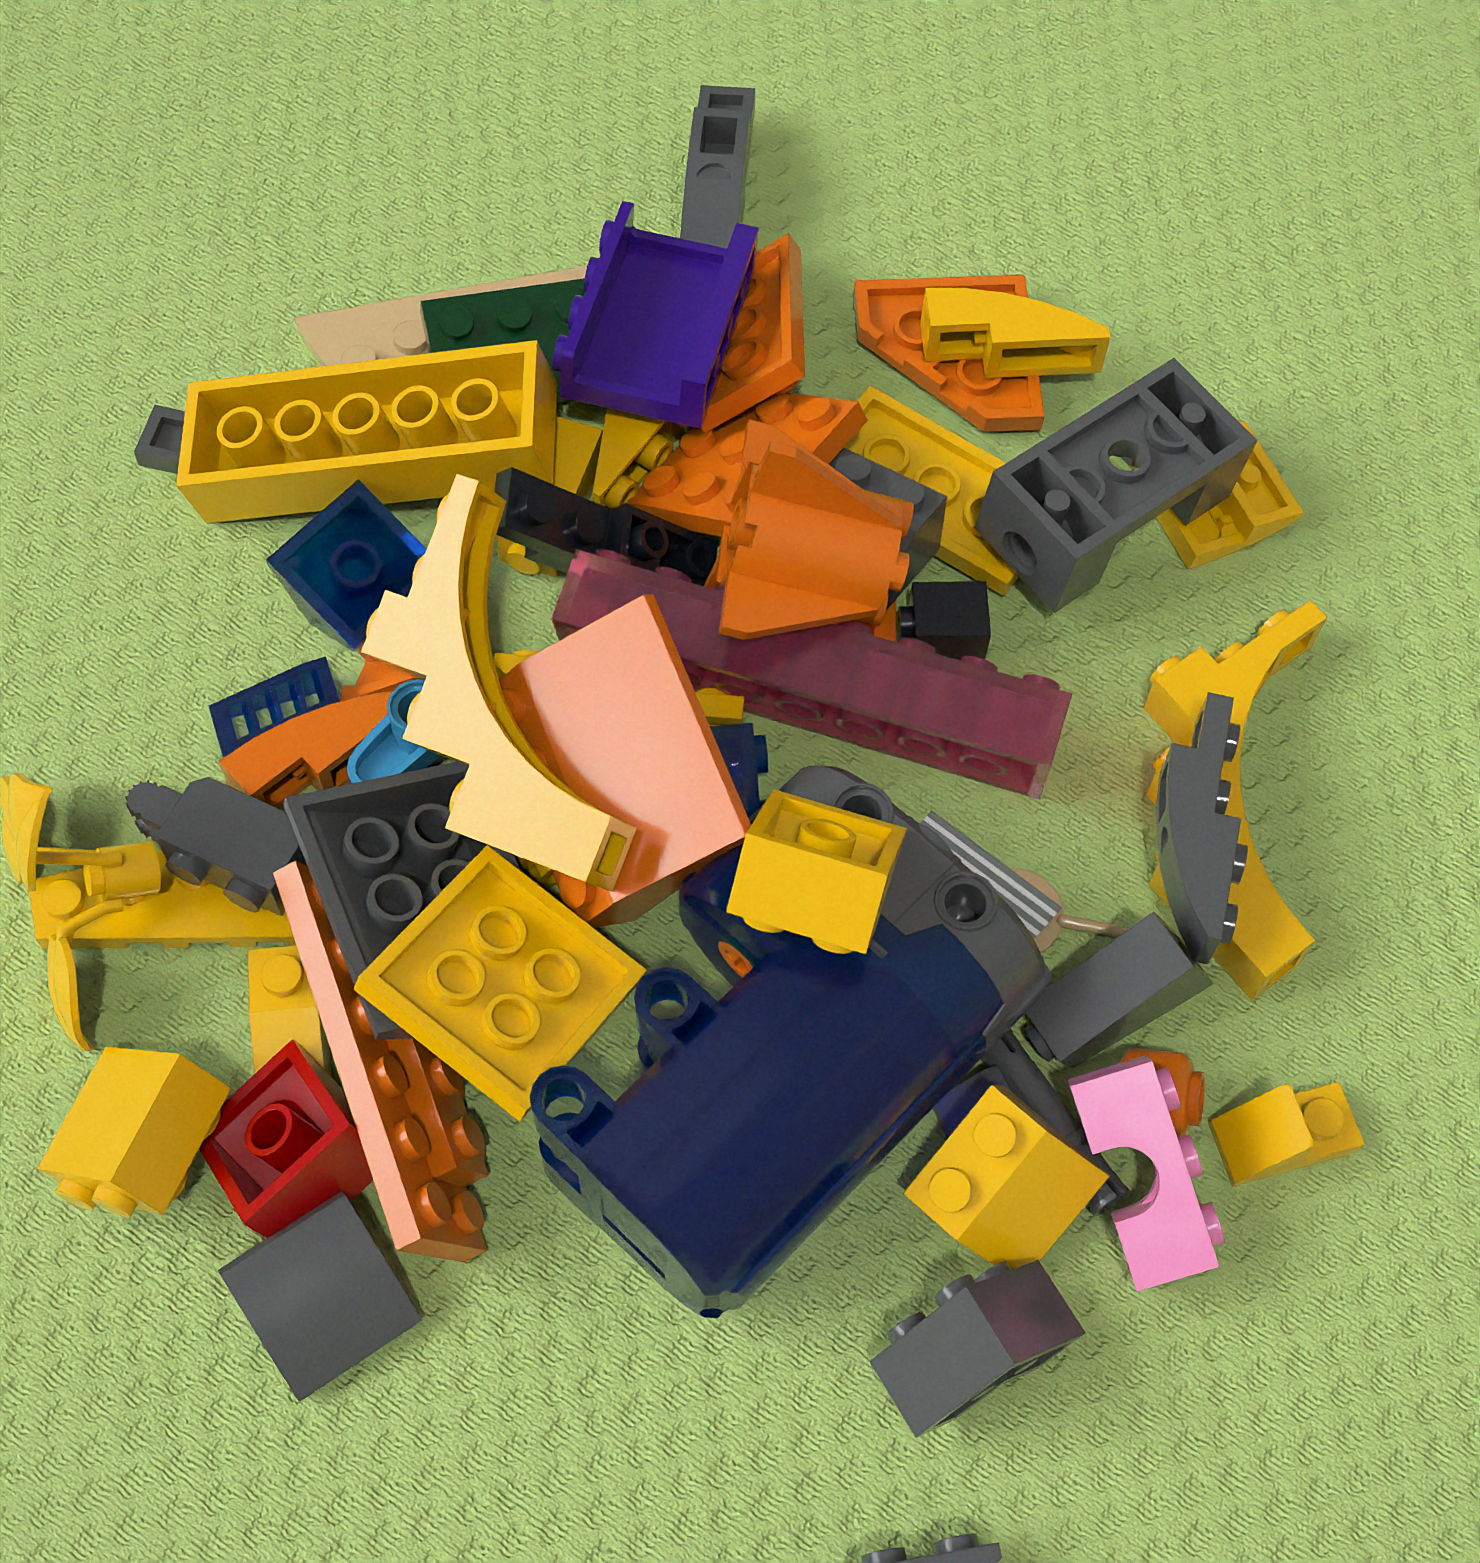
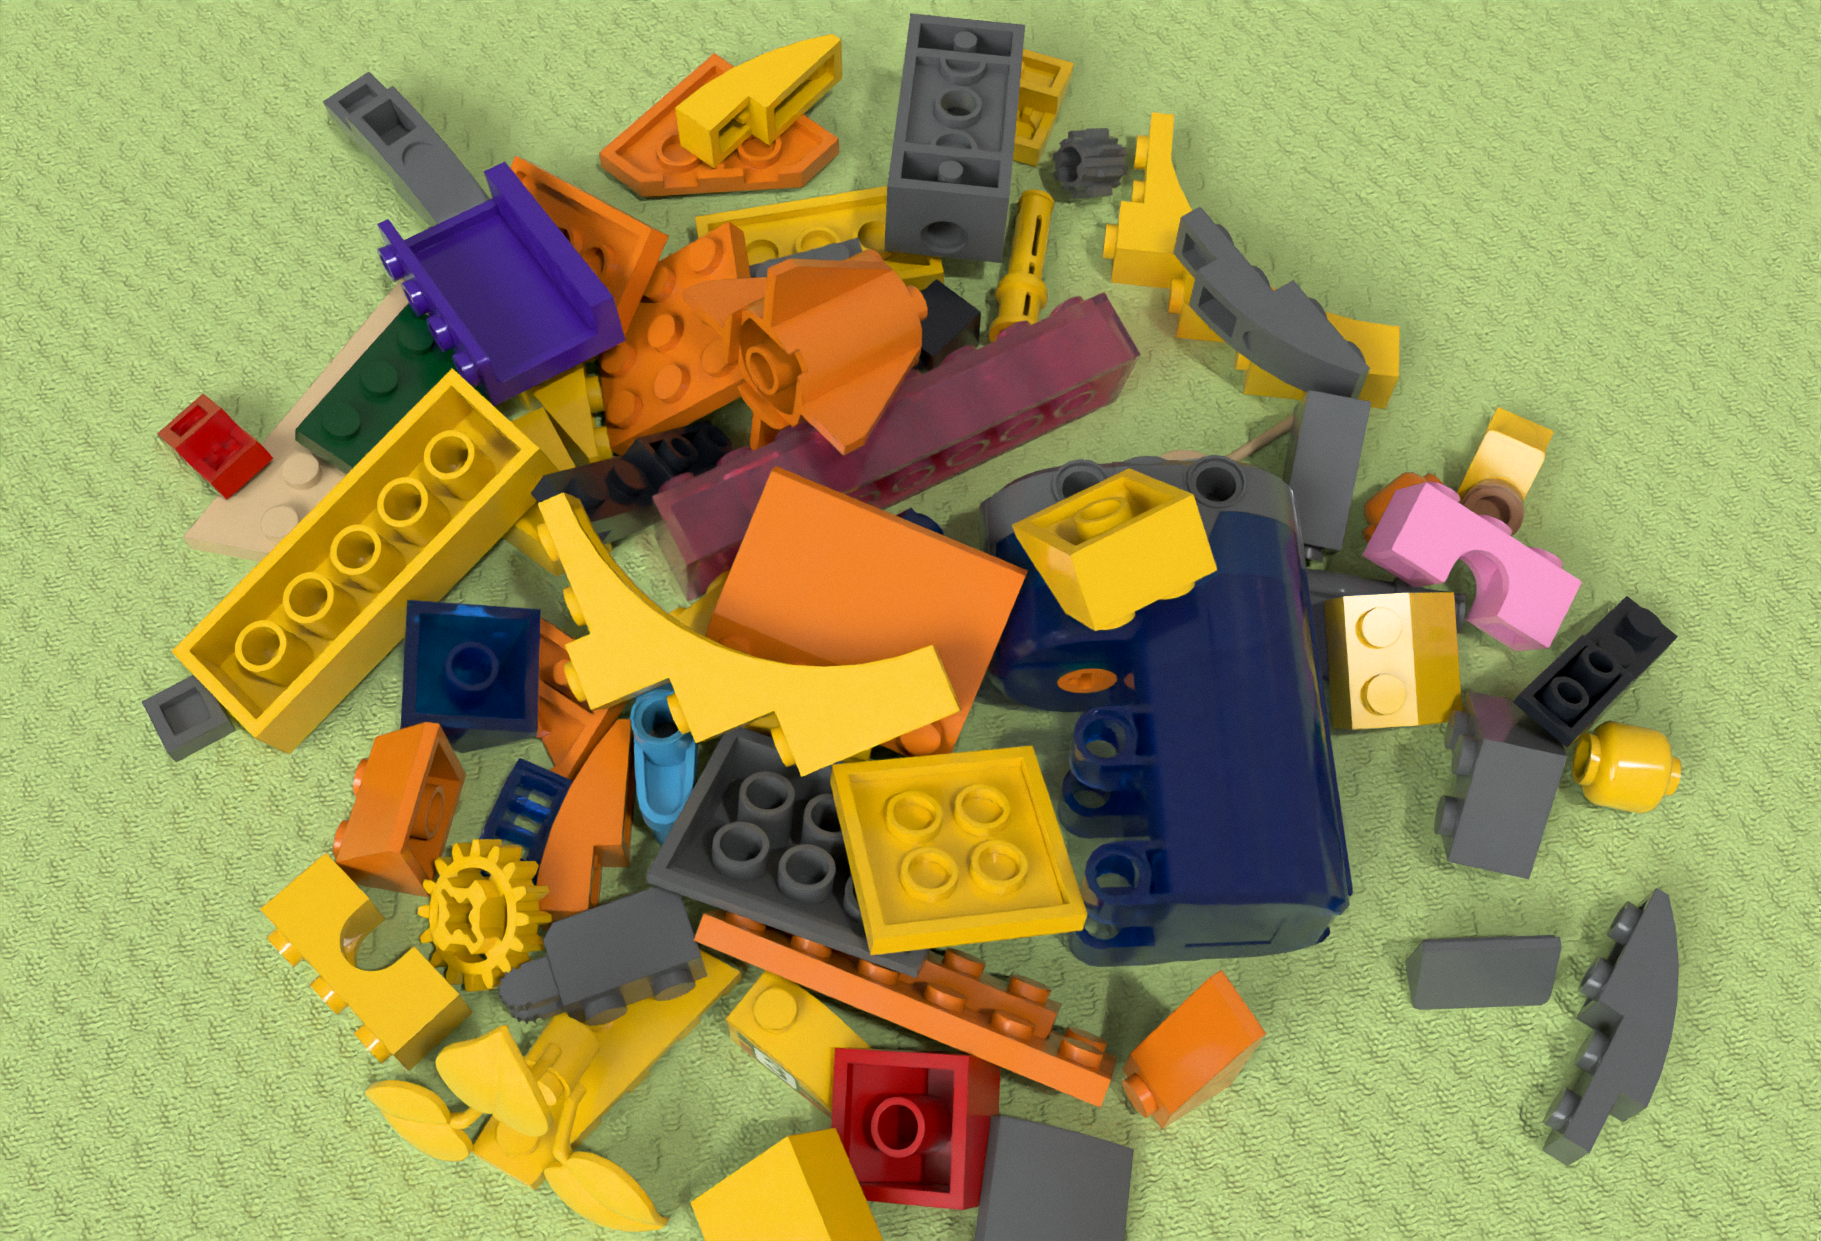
camera: 45 degrees left, 0 degrees up
none -> red slope [157,394,273,500]
none -> yellow arch [260,853,473,1071]
none -> orange slope [333,722,466,898]
none -> yellow gear [418,839,552,992]
none -> yellow pin [989,189,1055,354]
none -> dark grey gear [1052,128,1128,199]
none -> orange slope [1122,970,1266,1130]
none -> dark grey slope [1405,935,1562,1010]
none -> medium nougat tile [1461,479,1525,537]
none -> black slope [1513,596,1678,748]
none -> yellow head [1572,721,1681,814]

